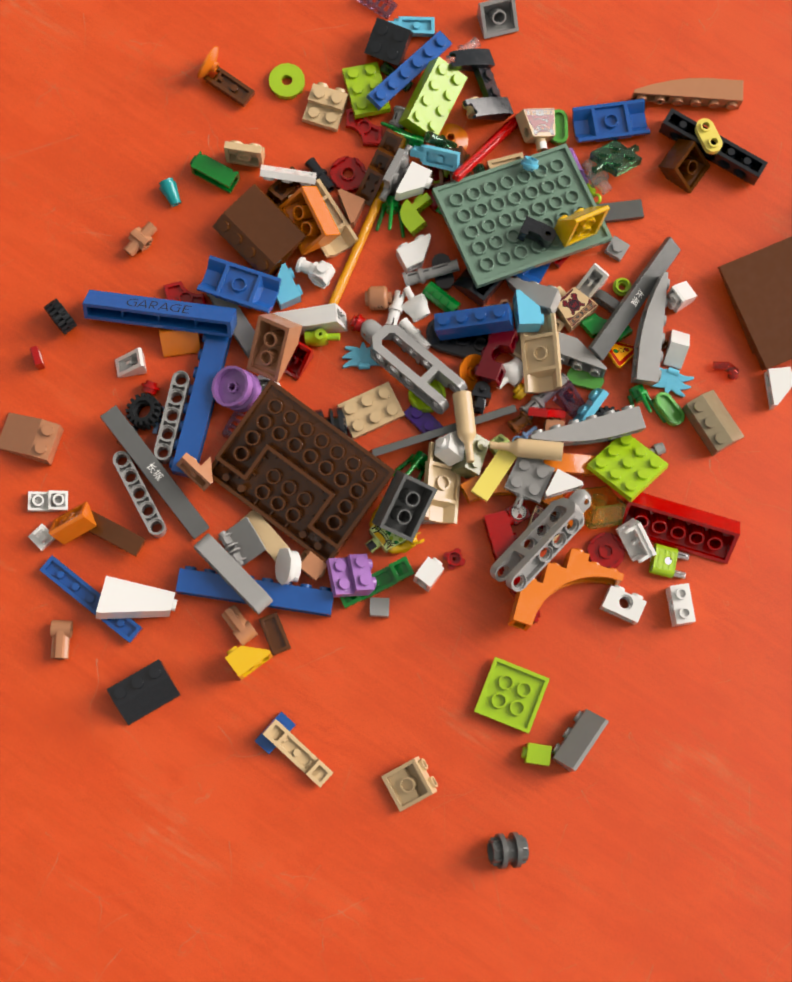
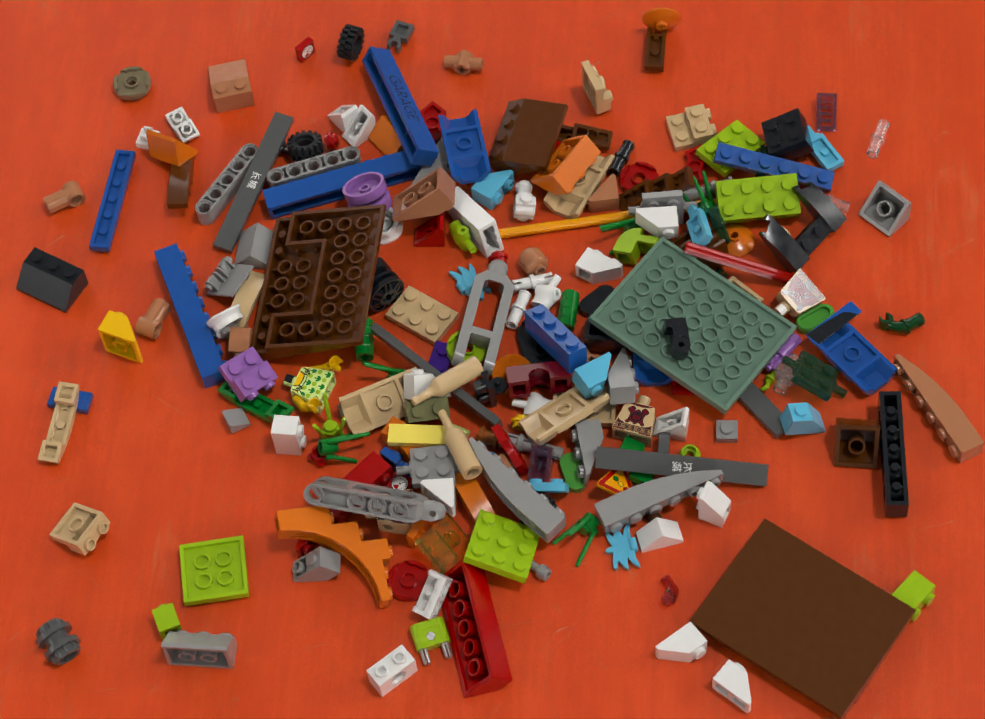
camera: 75 degrees right, 20 degrees down
white slope [95,576,178,619] -> none
teal cone [159,178,182,207] -> none
nougat slope [176,453,213,491] -> none
green window [190,151,240,194] -> none
light grey beam [193,533,273,615] -> none
reddish brown tile [259,612,291,656] -> none
white plate [260,164,316,186] -> none
lime tile [269,63,305,100] -> none
dark grey brick [372,470,438,542] -> none
light grey pin [402,259,460,287] -> none
medium azure plate [521,156,539,171] -> none
yellow slope [554,205,610,248] -> none
white brick [599,585,647,625] -> none
bright green tile [653,392,685,426] -> none
dark tan slope [682,390,745,456] -> none
light yellow plate [695,118,723,155] -> none
none -> light grey slope [234,223,273,270]
none -> light grey slope [292,547,341,582]
none -> lime plant [312,392,346,439]
none -> green plant [318,432,370,463]
none -> white slope [342,105,376,147]
none -> blue plate [380,446,411,478]
none -> dark grey plate [387,20,415,53]
none -> medium azure slope [780,402,826,435]
none -> black sticker [806,301,862,345]
none -> dark green piece [878,312,925,335]

